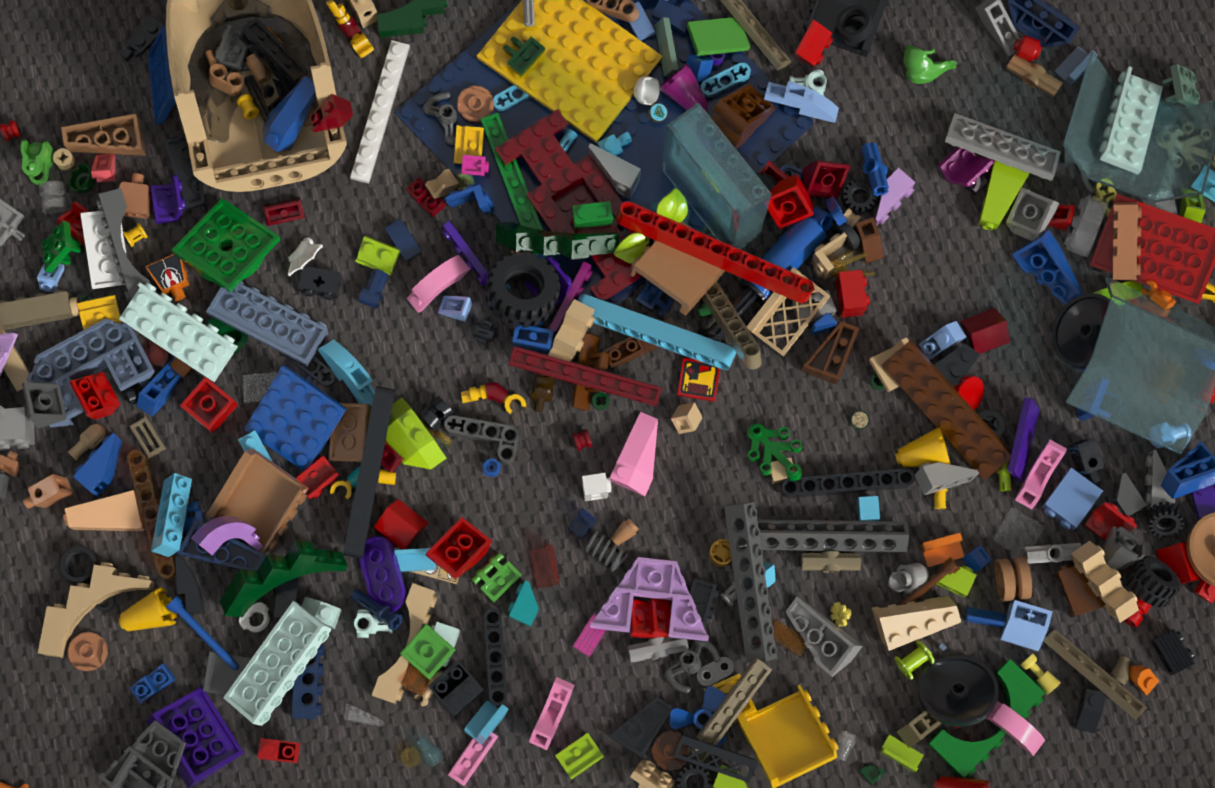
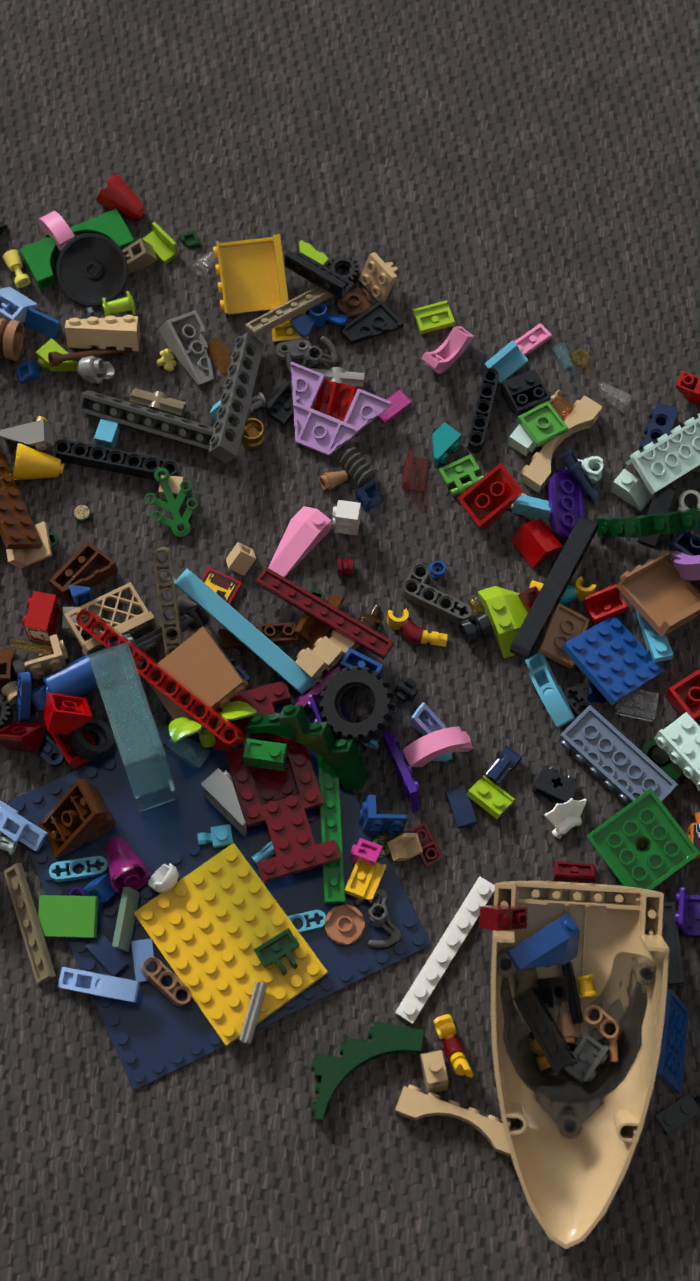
camera: 160 degrees left, 10 degrees down
tile [648,103,668,123] -> none
orange panel [920,533,964,567] -> none

